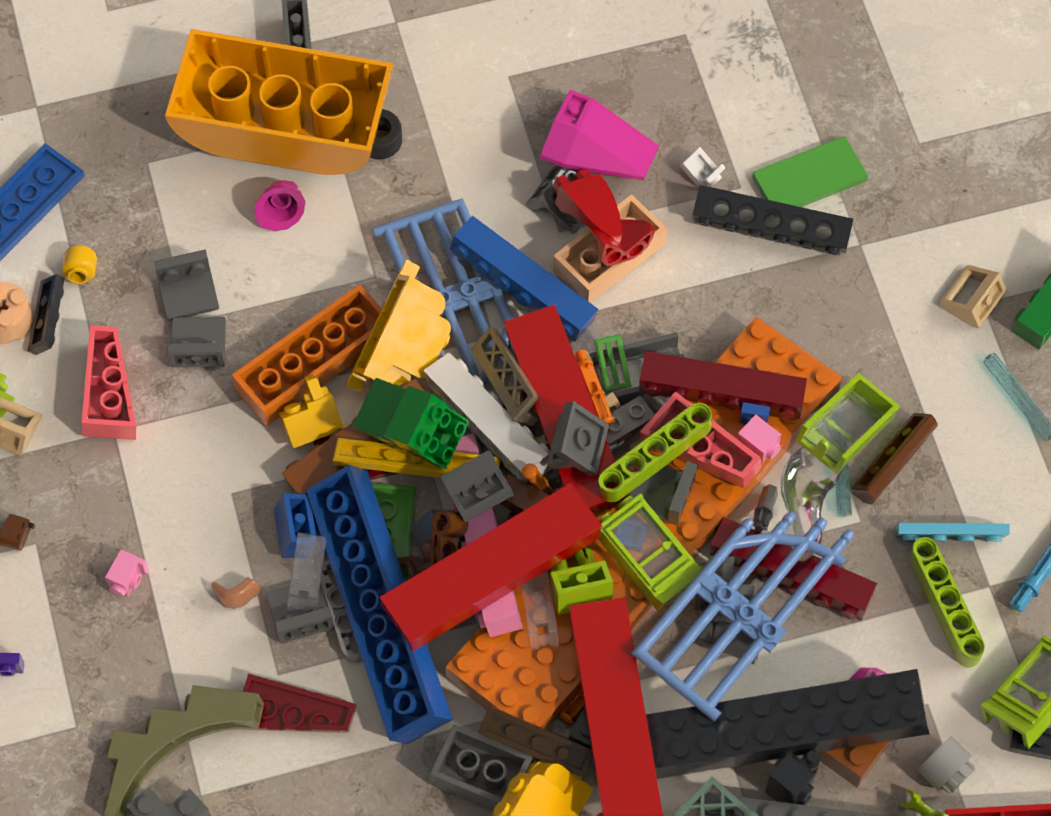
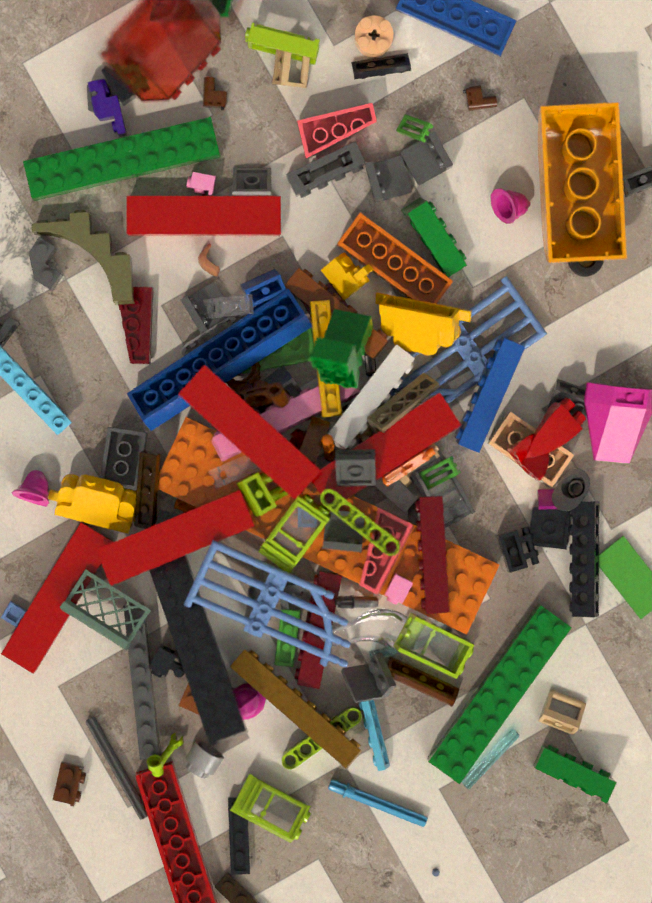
camera: 75 degrees right, 25 degrees up
yellow head [62,245,97,285] -> none
dark grey bracket [440,450,514,522] -> none
white bracket [679,147,725,188] -> none
blue tile [739,402,770,424] -> none
none -> green brick [23,117,220,201]
none -> red tile [127,196,281,236]
none -> pearl gold brick [230,649,362,769]
none -> light grey slope [232,168,271,196]
none -> bright green tile [274,609,300,667]
none -> dark grey brick [286,142,366,198]
none -> dark grey bracket [341,653,396,703]
none -> bright green tile [396,114,433,143]
none -> green wedge [401,197,467,278]
none -> green brick [427,604,572,784]
none -> reddish brown piece [463,85,497,111]
none -> black brick [497,526,539,573]
none -> black tile [530,507,570,550]
none -> magenta tile [537,489,557,510]
none -> dark grey piece [552,468,590,511]

